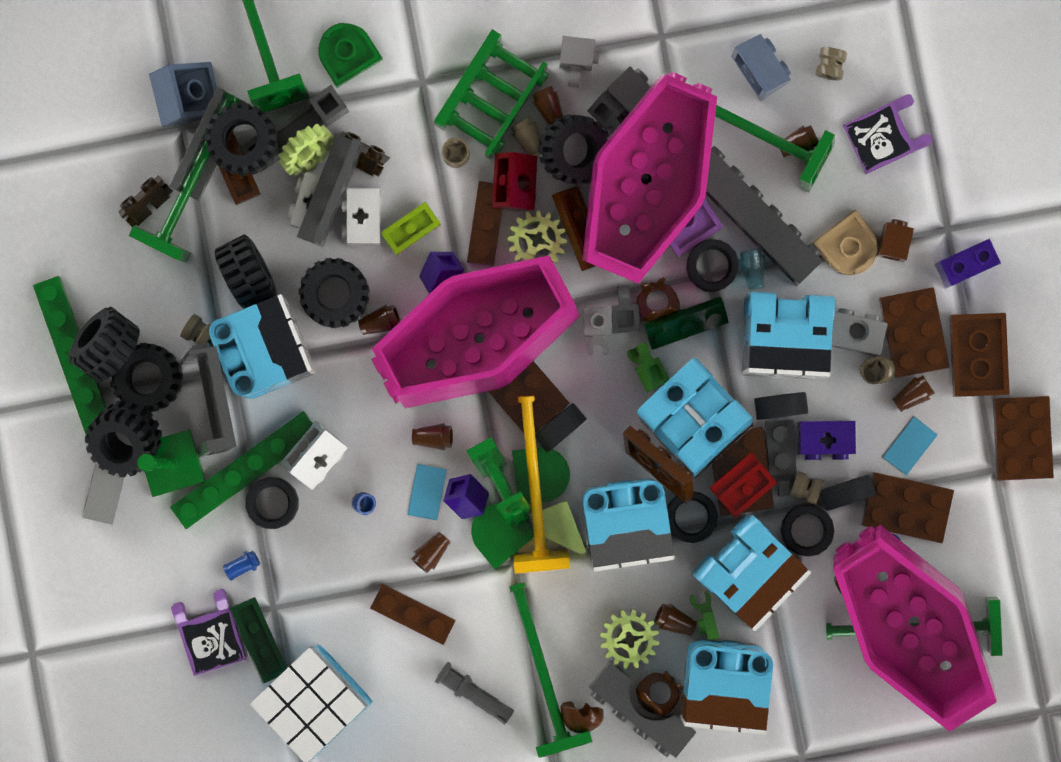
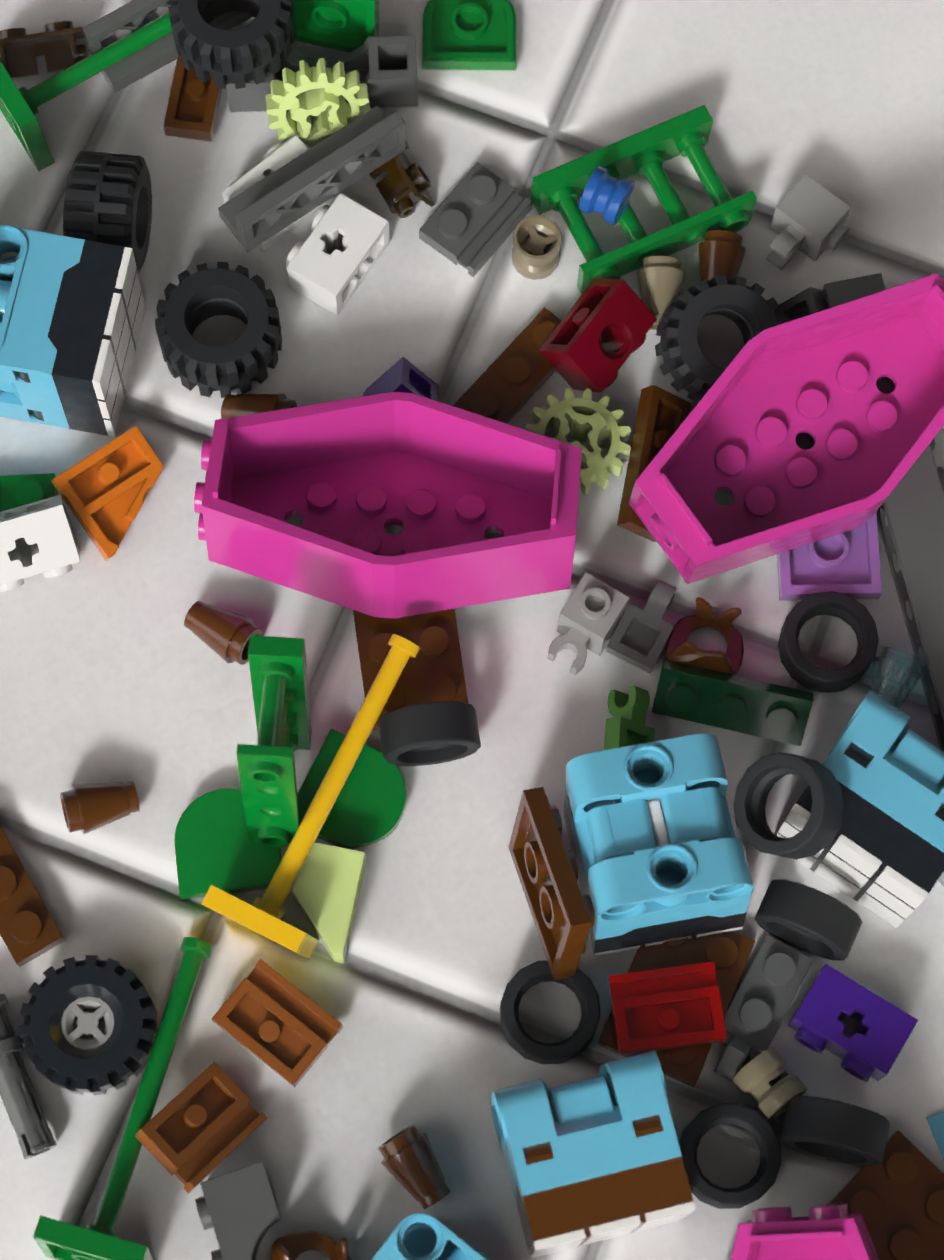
camera: 30 degrees right, 15 degrees down
blue hinge [351,492,376,515] -> none
lime plate [381,201,441,256] -> none
medium azure sticker [408,464,447,520] -> none
dark purple panel [443,474,489,519] -> none
reddish brown hair [560,701,604,733] -> none
medium azure piece [582,479,675,572] -> none
yellowish green gear [600,609,659,669] -> none
bright green plate [690,591,719,640] -> none
none -> black wheel [19,955,159,1095]
none -> orange wing [51,426,164,561]
none -> dark orange plate [135,1061,267,1194]
none -> dark orange plate [212,959,343,1088]
none -> dark grey plate [419,162,532,277]
none -> blue wheel [579,165,635,226]
none -> black tyre [733,752,844,860]

